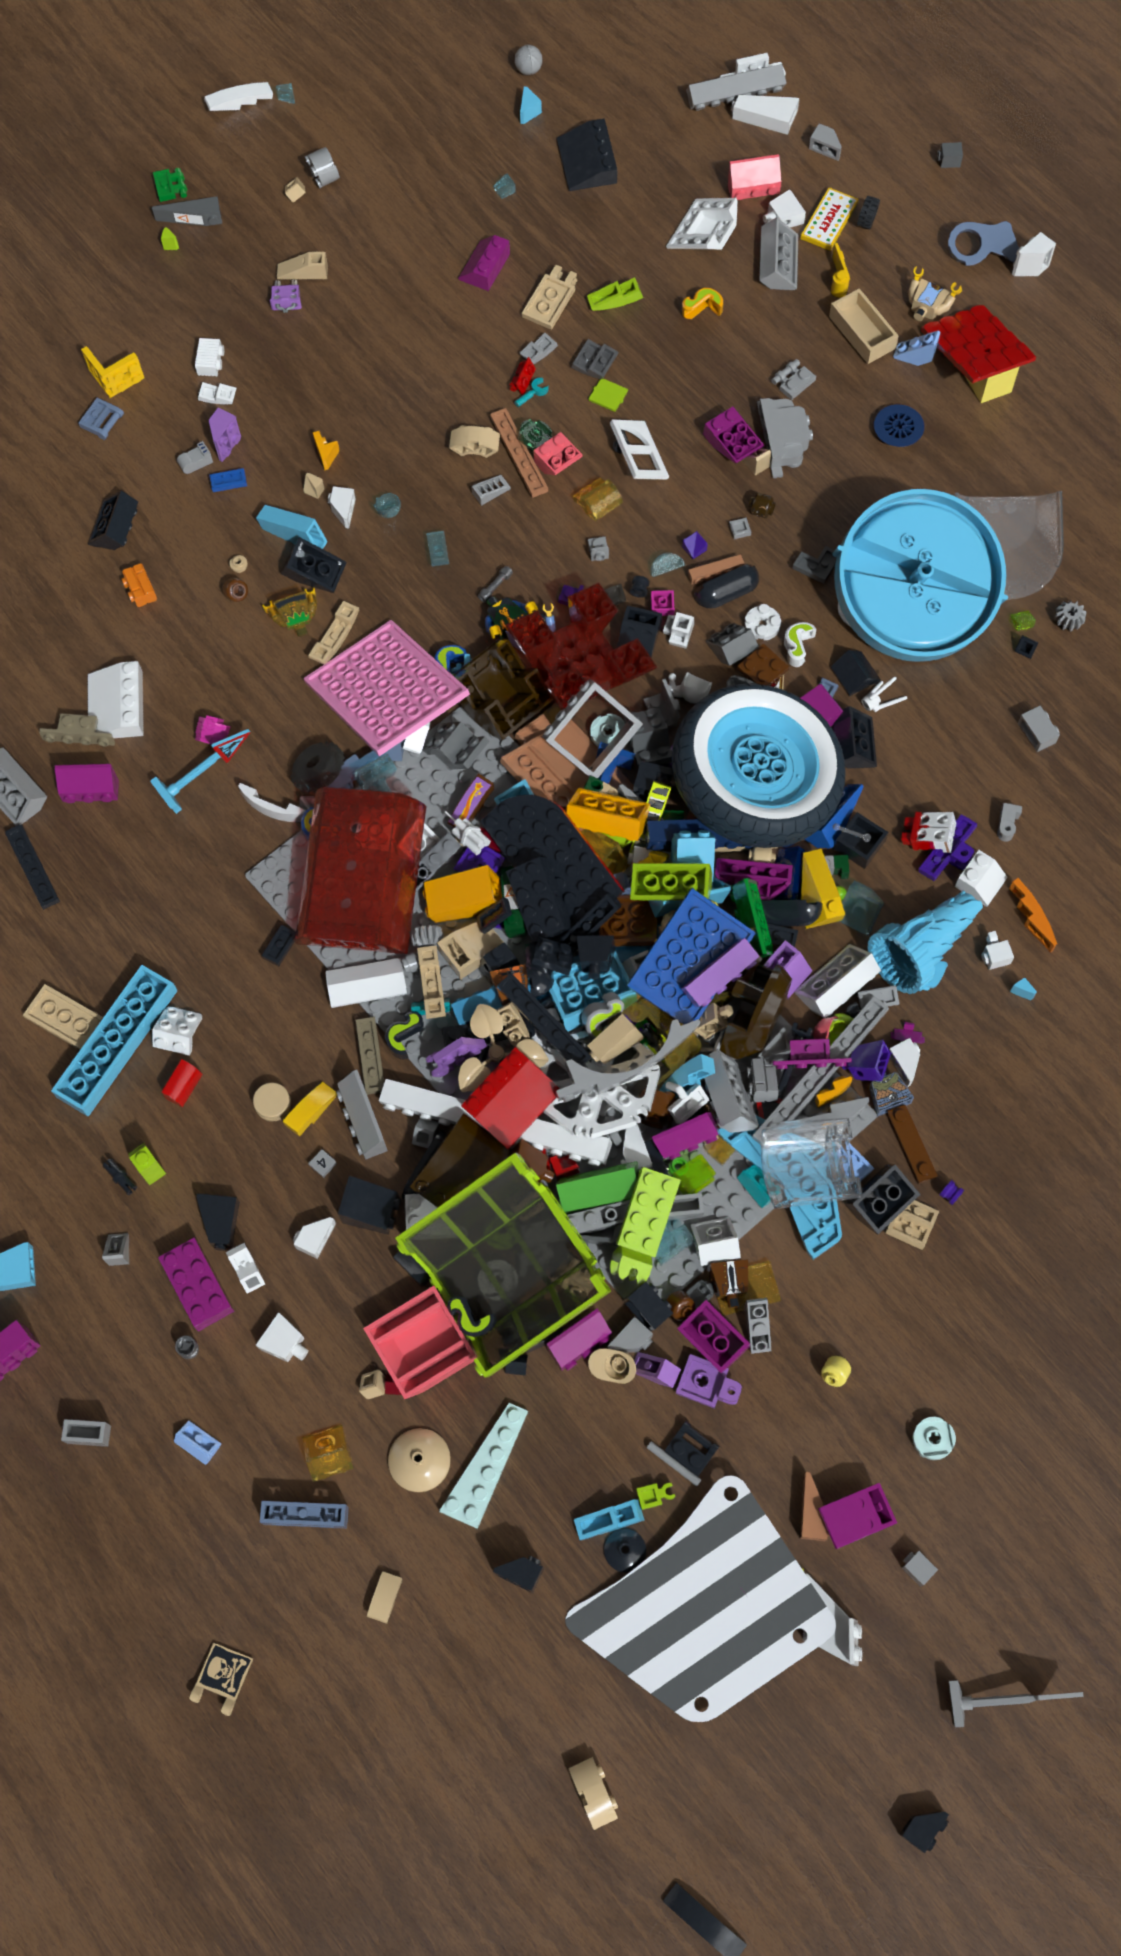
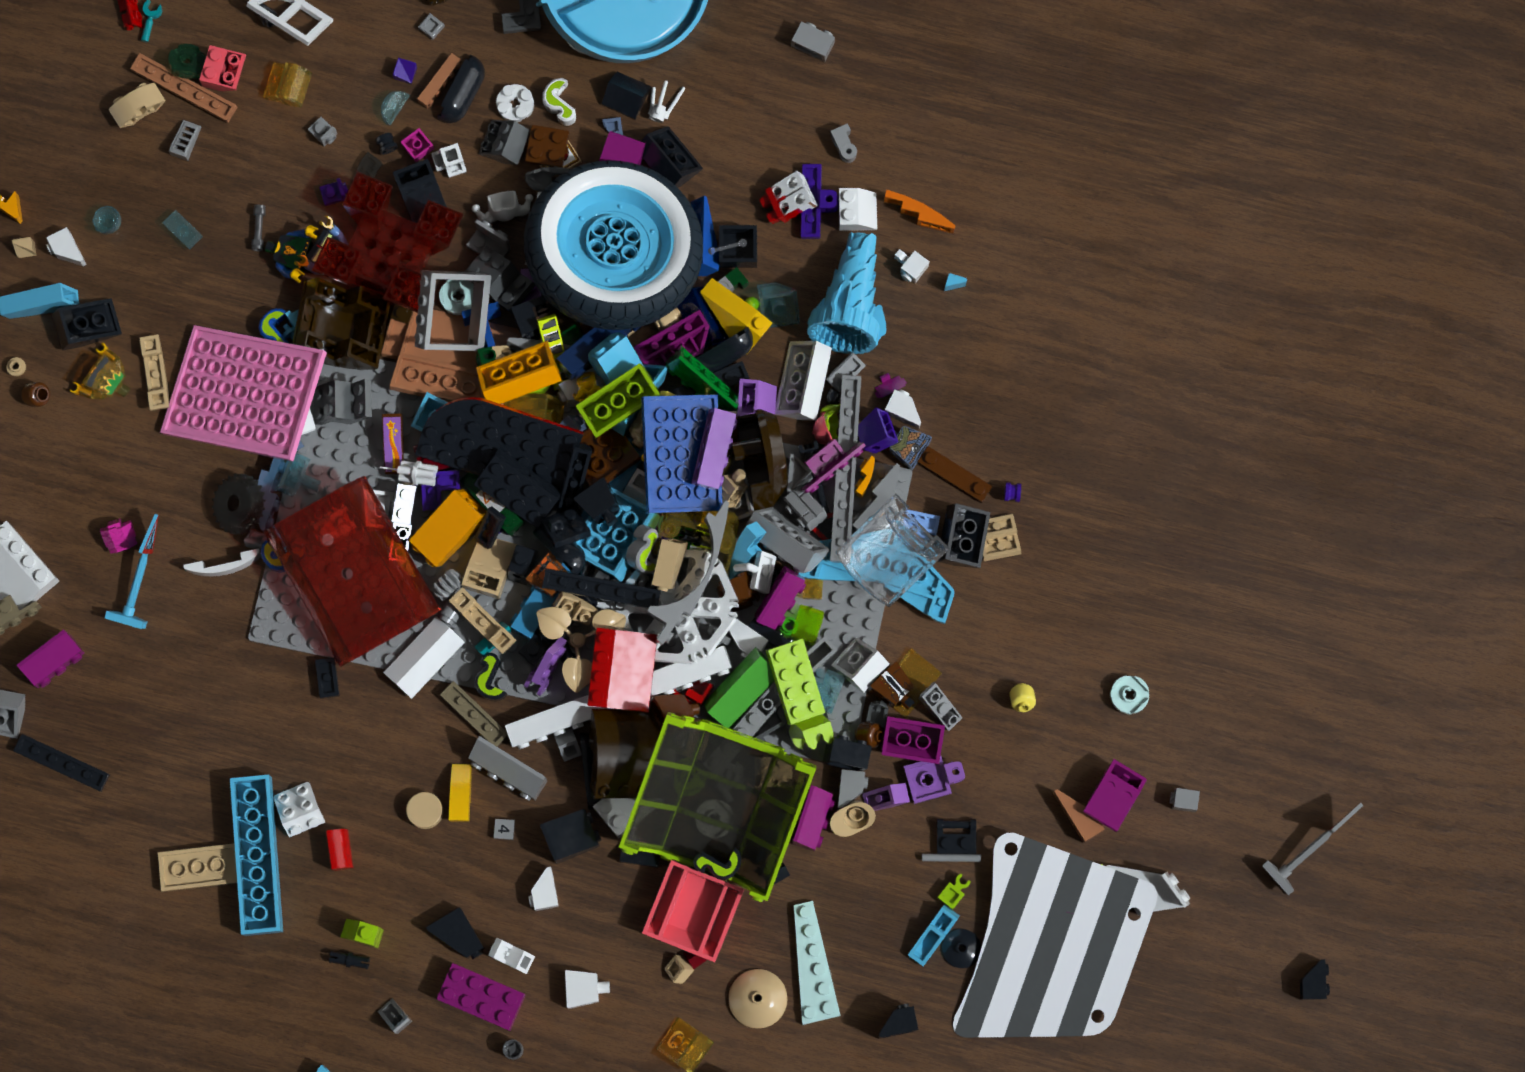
camera: 40 degrees left, 10 degrees up
teal slope [737,1164,781,1208] -> none

